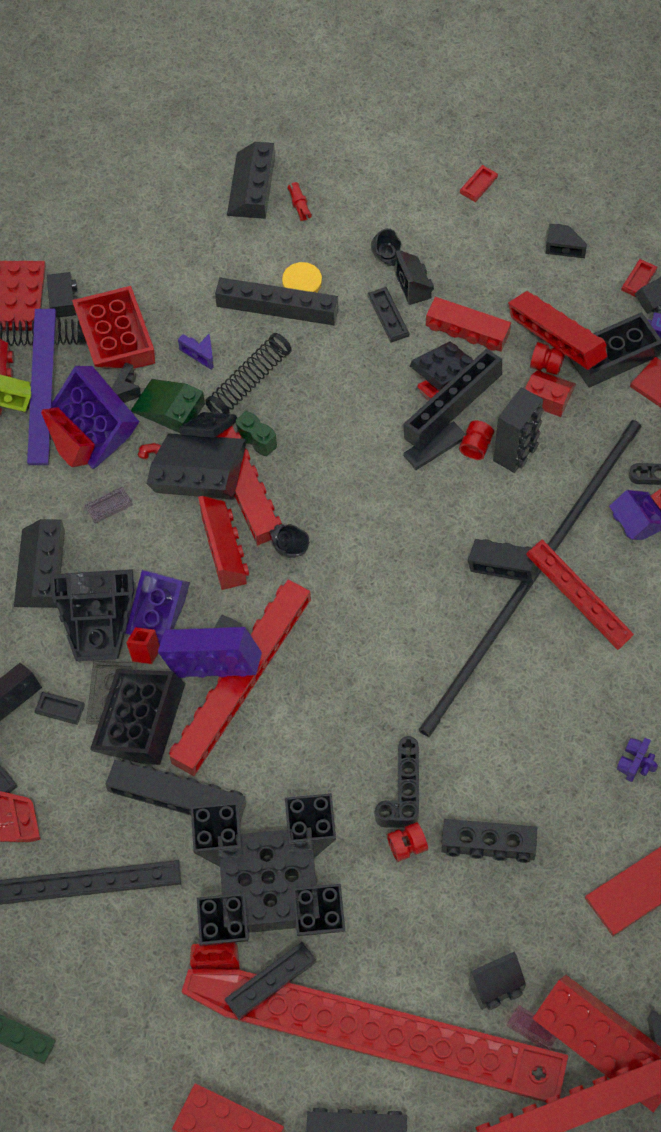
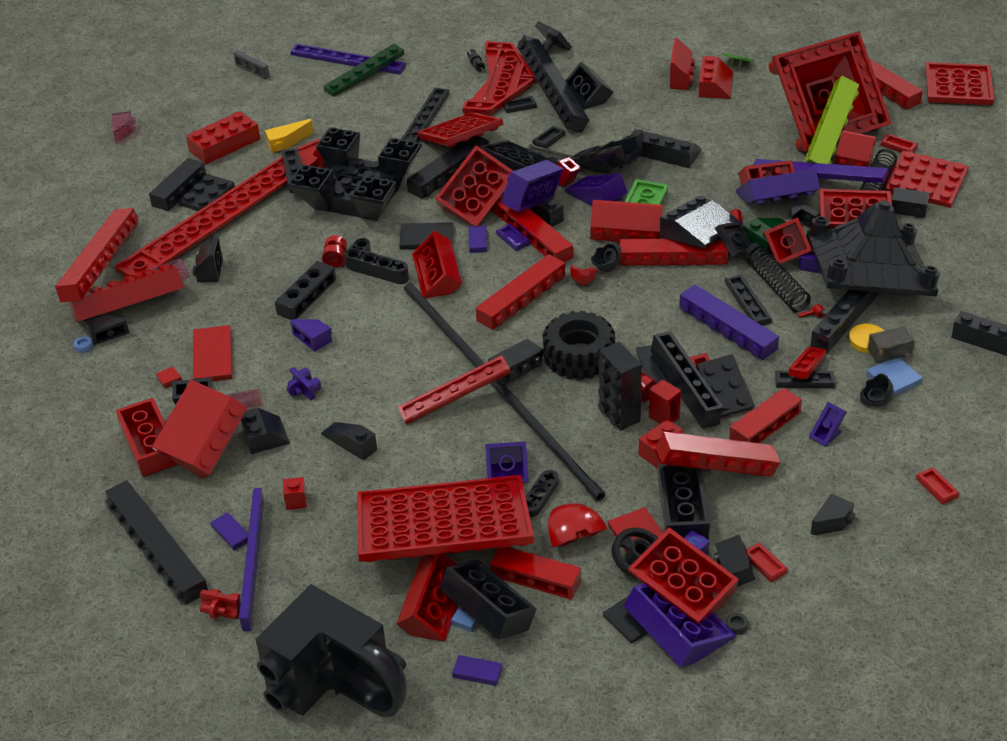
camera: 115 degrees right, 20 degrees down
clear purple tile [85,487,133,524] -> none
dark green brick [235,411,277,457] -> none
red pin [287,182,312,221] -> none
black slope [395,250,434,305] -> none
none -> black plate [178,174,235,211]
none -> yellow slope [265,119,314,153]
none -> dark purple slope [290,319,332,352]
none -> black tile [399,222,453,250]
none -> red slope [412,230,462,298]
none -> red plate [417,112,504,147]
none -> red slope [435,145,513,226]
none -> dark purple tile [469,226,487,253]
none -> red brick [475,254,565,330]
none -> dark purple tile [496,224,530,251]
none -> black tyre [543,311,615,380]
none -> red piece [570,265,598,286]
none -> bright green plate [625,179,668,205]
none -> red brick [649,380,681,424]
none -> dark purple brick [679,285,779,360]
none -> black tile [725,275,772,325]
none -> red slope [764,217,812,264]
none -> red plate [789,347,826,379]
none -> red hand [798,304,825,318]
none -> black piece [806,201,940,297]
none -> dark purple slope [809,402,847,446]
none -> medium blue tile [866,356,923,396]
none -> clear smoke brick [867,326,915,363]

